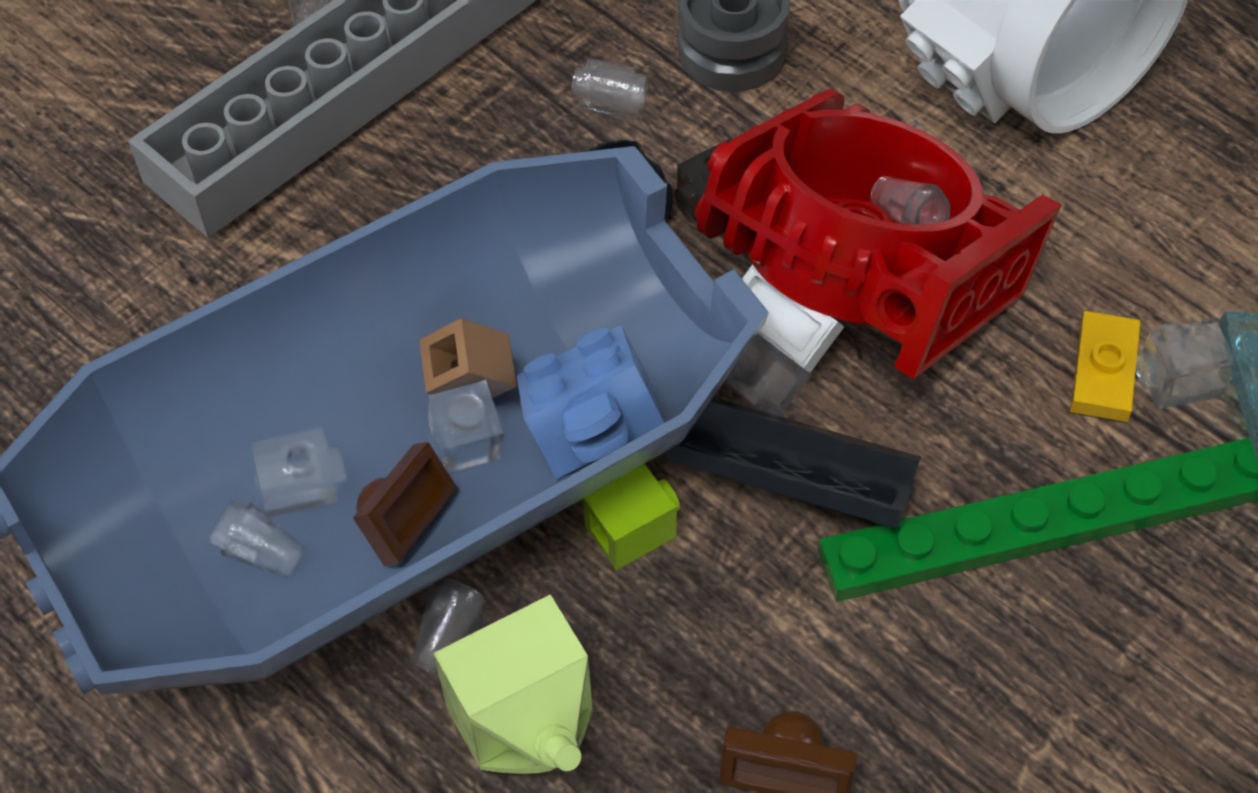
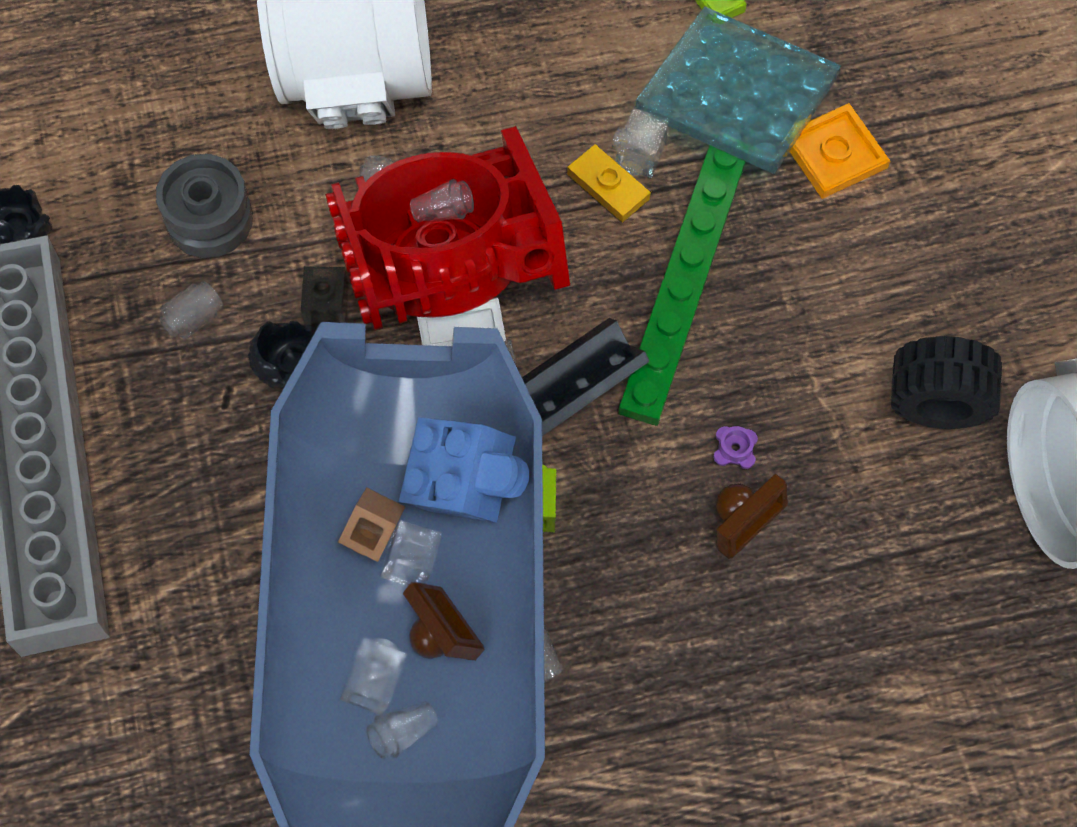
camera: 60 degrees left, 10 degrees up
yellowish green piece [434,594,593,774] -> none
none -> medium lavender plate [714,426,758,469]

